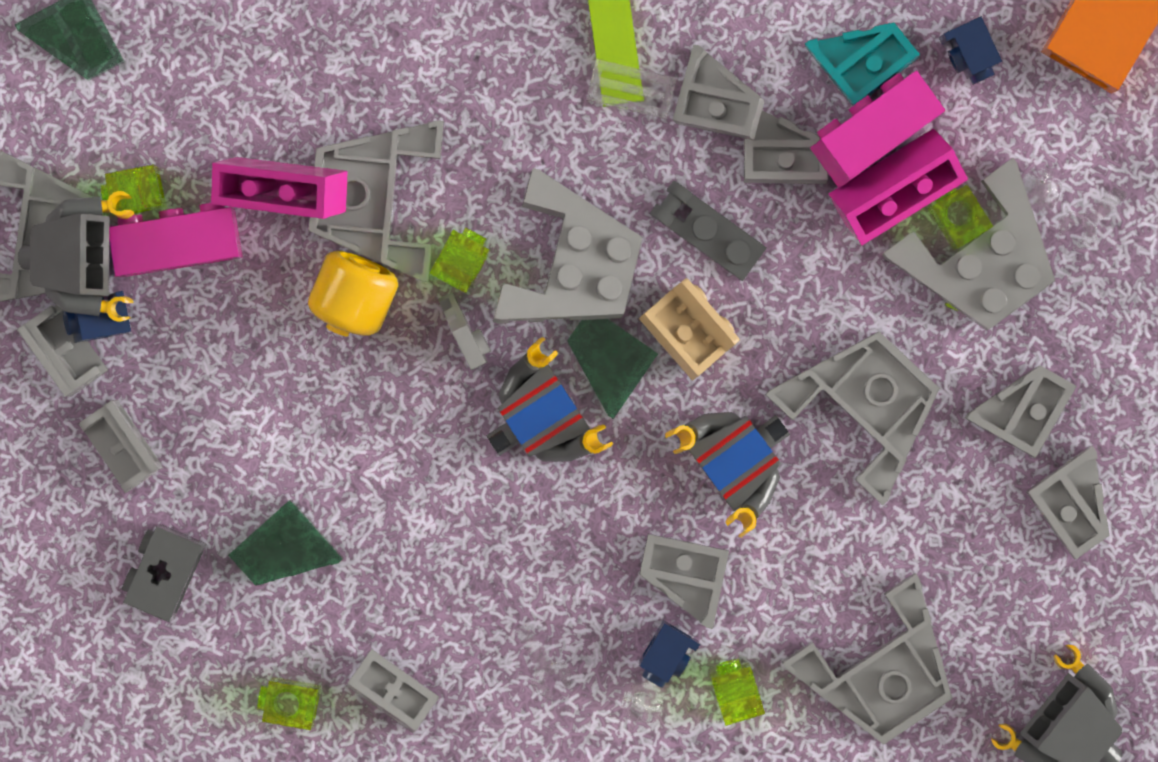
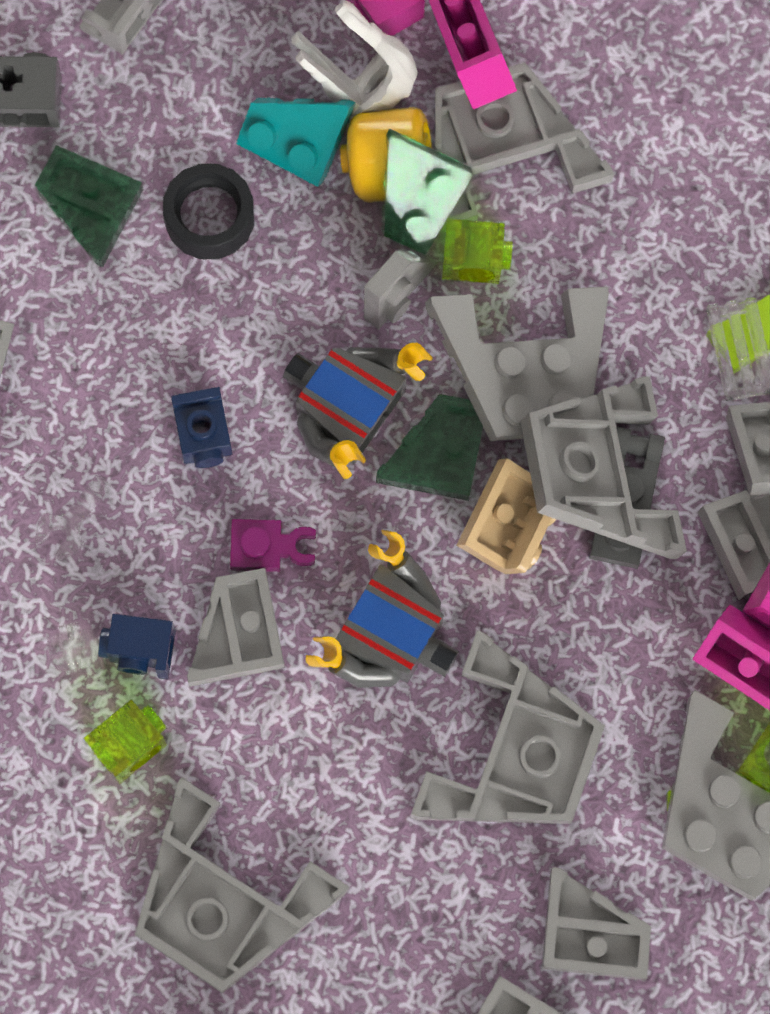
camera: 65 degrees right, 15 degrees down
none -> black tyre [163,163,254,260]
none -> dark blue brick [171,387,233,468]
none -> magenta plate [230,519,316,572]
none -> teal wing [236,98,356,187]
none -> white piece [291,0,418,119]
none -> clear green wing [381,129,474,255]
none -> light grey wing [520,376,687,559]

